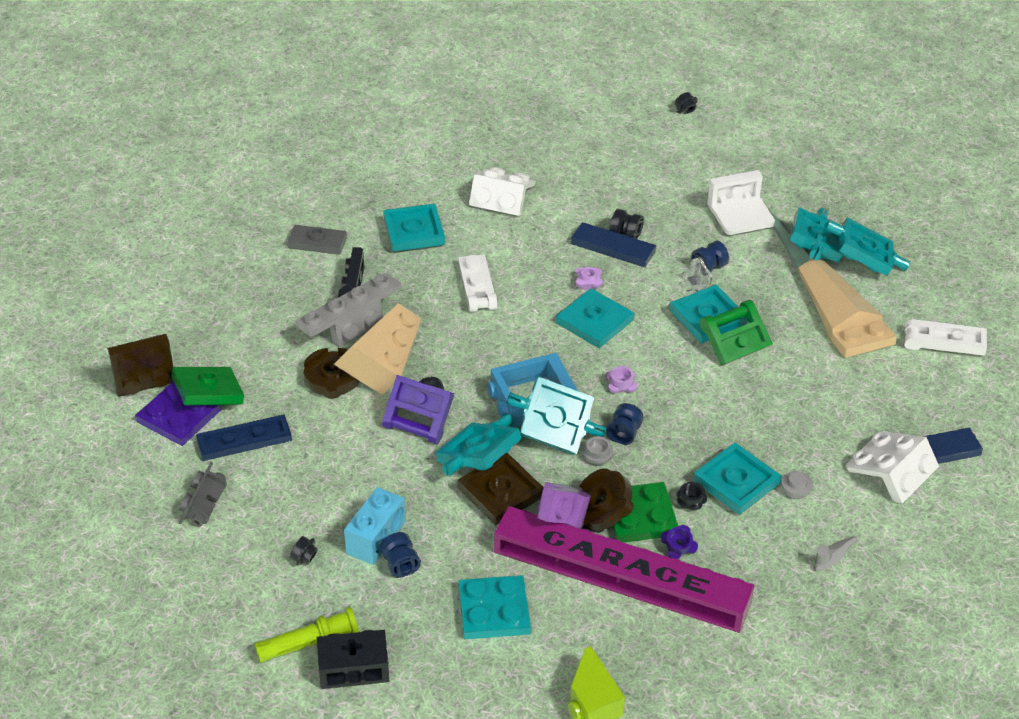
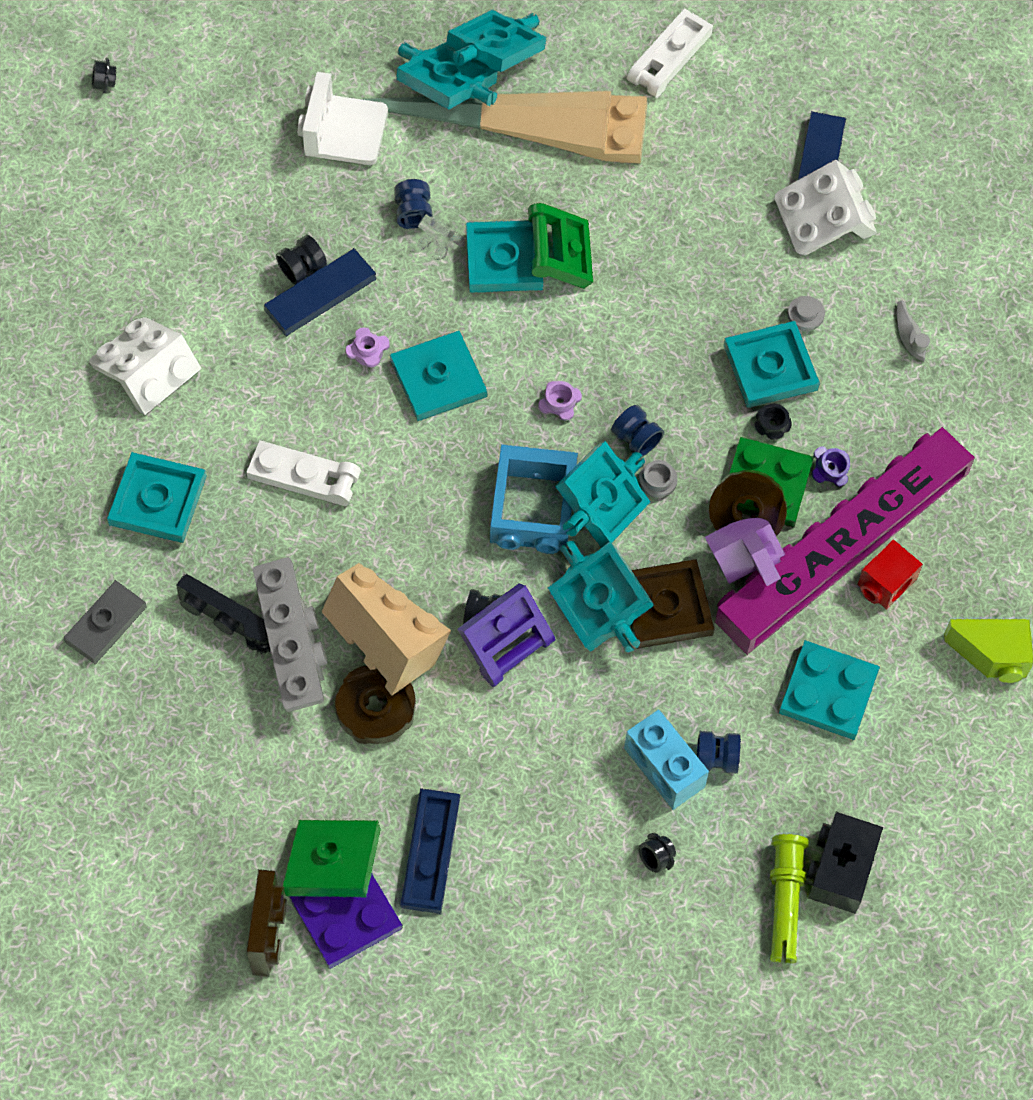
camera: 65 degrees left, 20 degrees up
dark grey hinge [178,462,227,527] -> none
none -> red brick [857,539,923,610]

